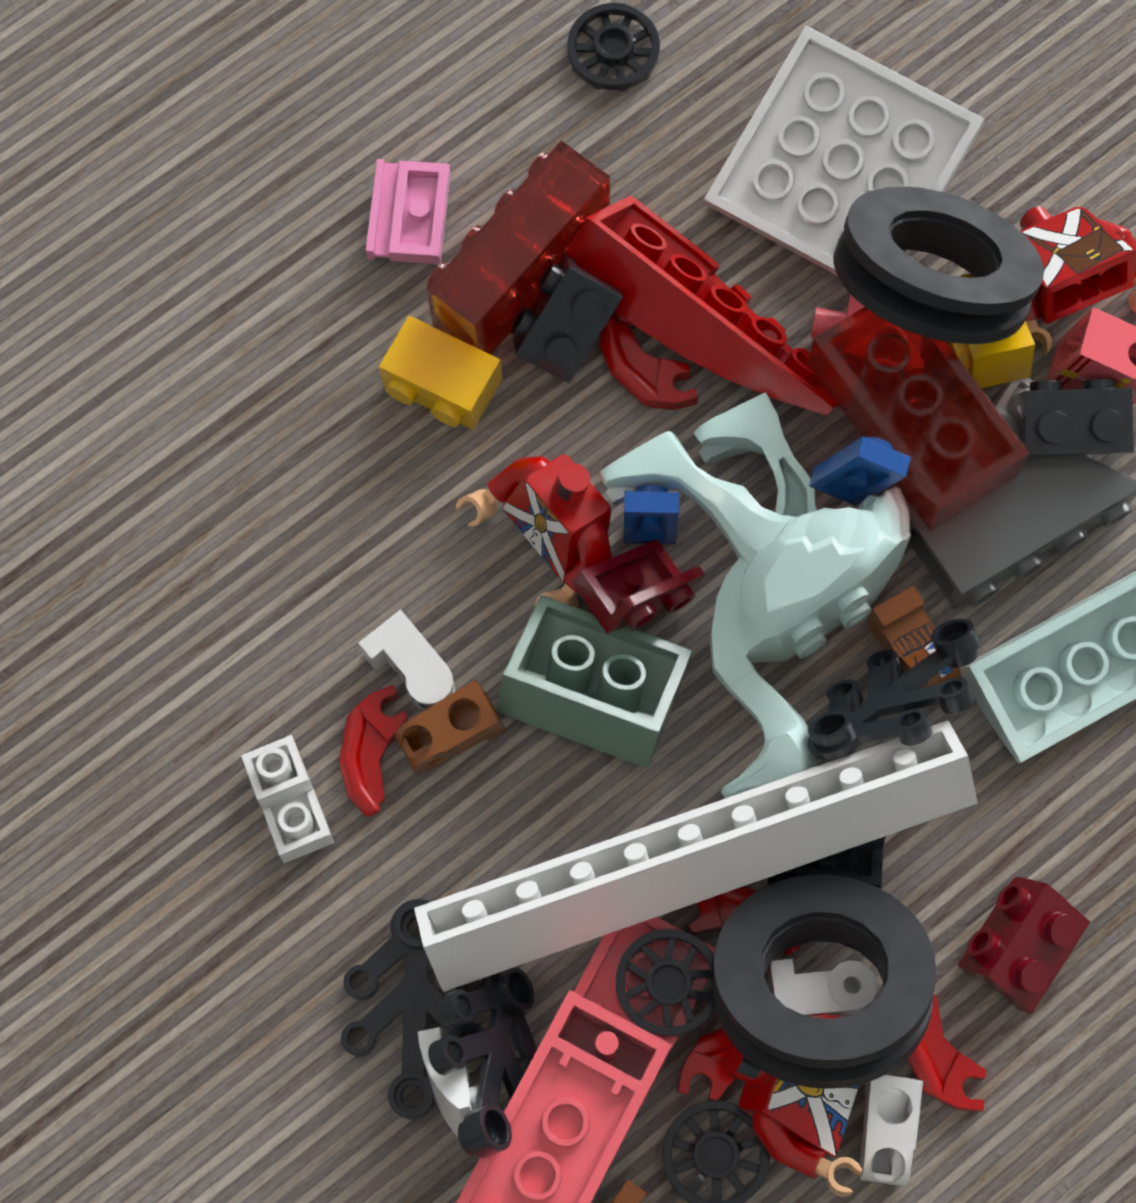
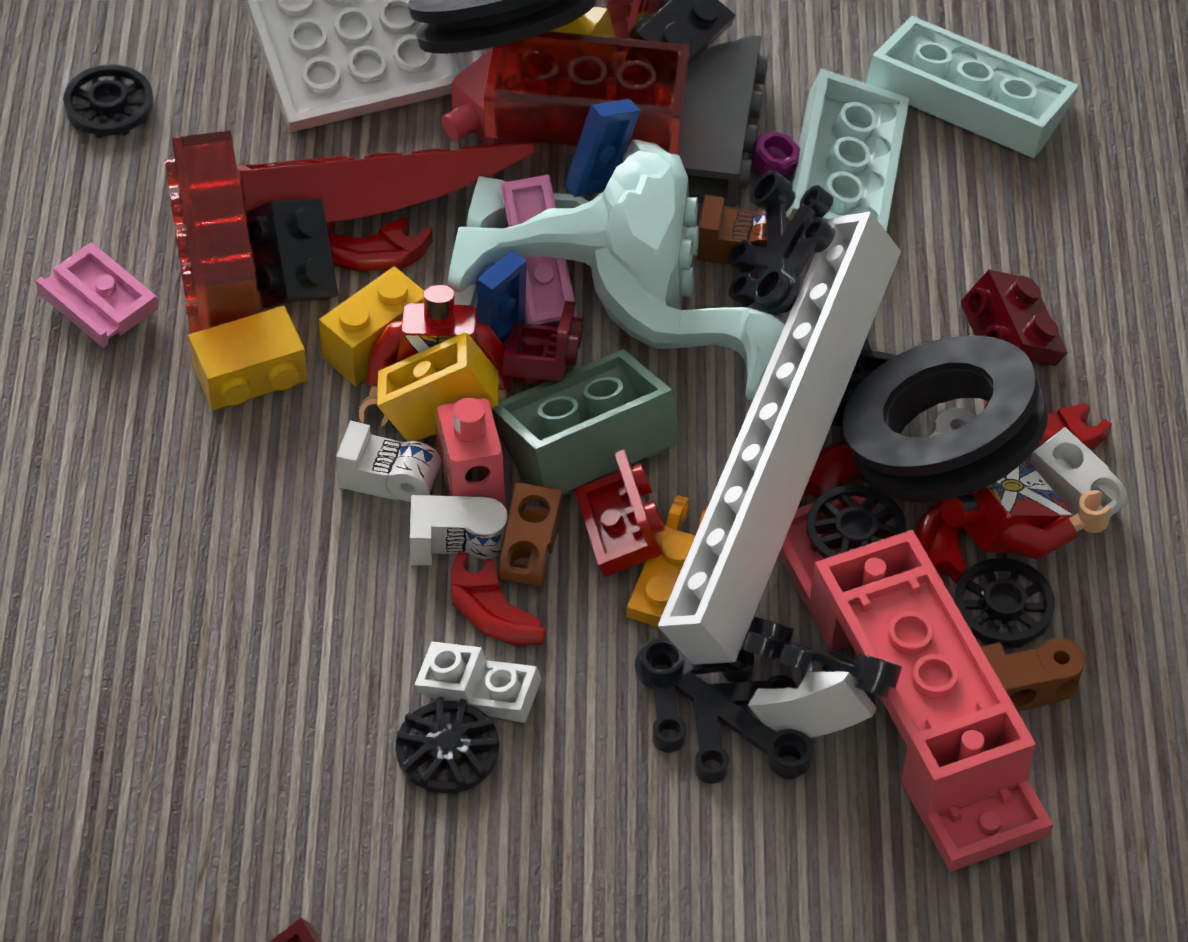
camera: 55 degrees left, 20 degrees down
none -> yellow brick [319,266,424,386]
none -> white leg [336,420,442,502]
none -> yellow brick [377,331,499,441]
none -> black wheel [396,697,499,793]
none -> coral torso [436,398,506,508]
none -> bright pink tile [500,174,578,326]
none -> red bracket [574,449,665,577]
none -> light orange hinge [626,495,709,627]
none -> magenta tile [751,131,800,177]

